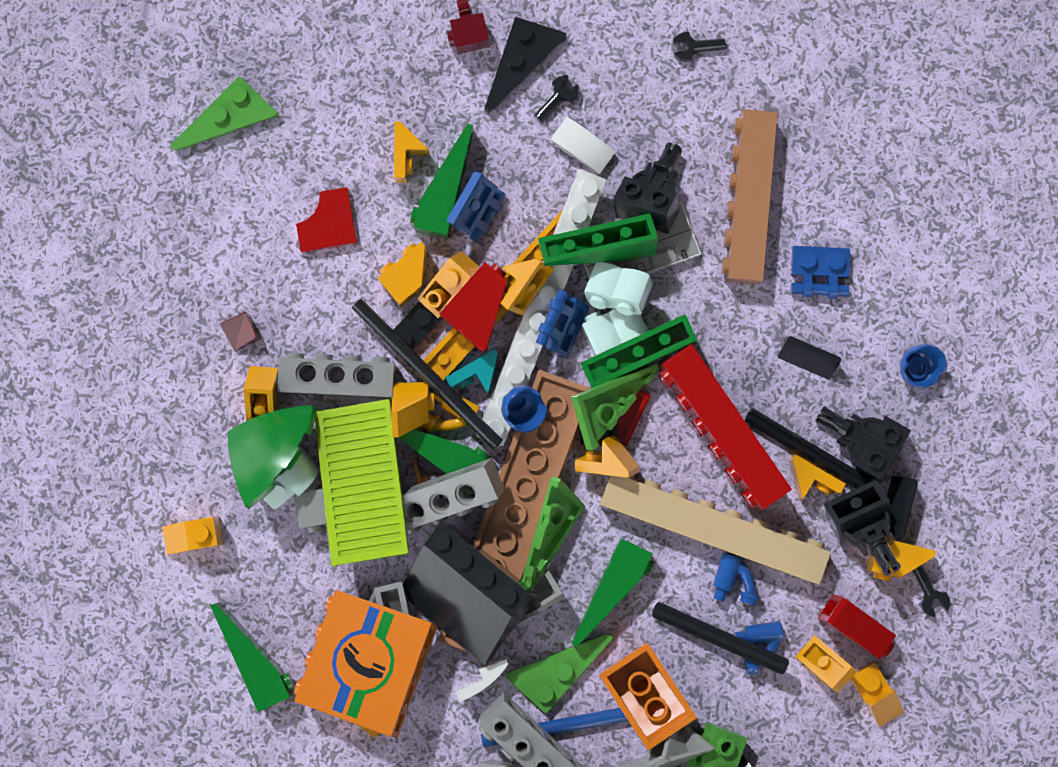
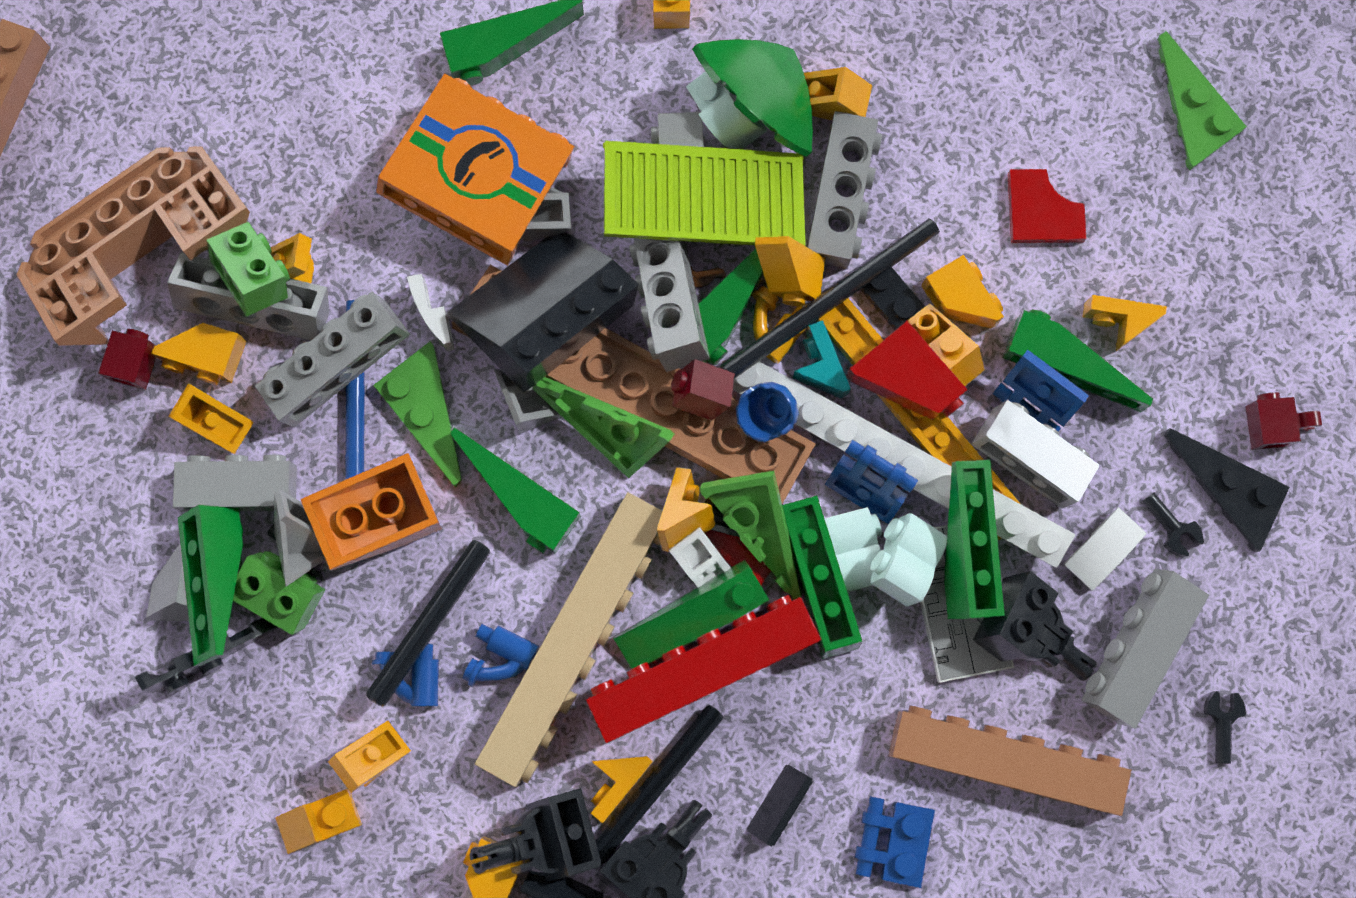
camera: 90 degrees right, 5 degrees down
slope [220,312,260,351] -> none
light orange slope [500,259,555,316] -> none
red slope [817,594,896,659] -> none
none -> green slope [613,560,769,669]
none -> white slope [669,527,731,587]
none -> dark red brick [671,359,735,420]
none -> brick [971,400,1100,509]
none -> light grey brick [1081,569,1209,729]

